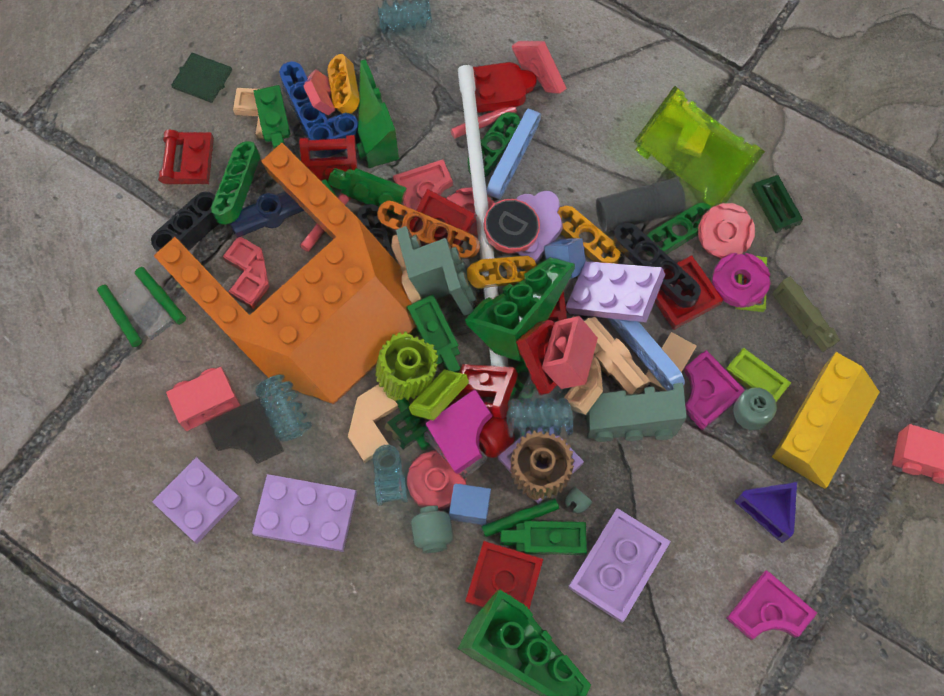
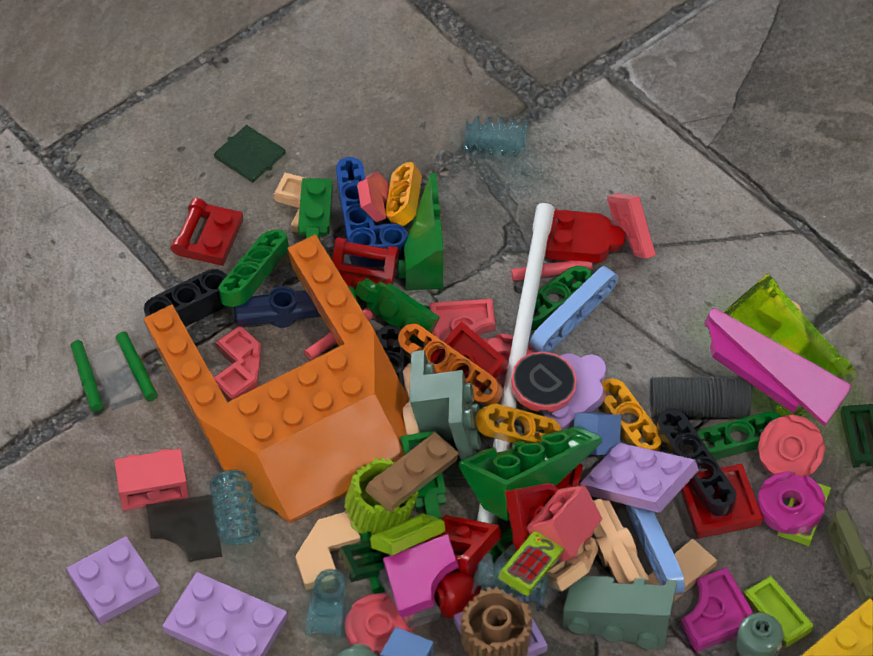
camera: 15 degrees right, 15 degrees down
none -> medium nougat plate [366,432,459,513]
none -> tile [498,530,564,597]
none -> dark pink wedge [704,308,852,426]

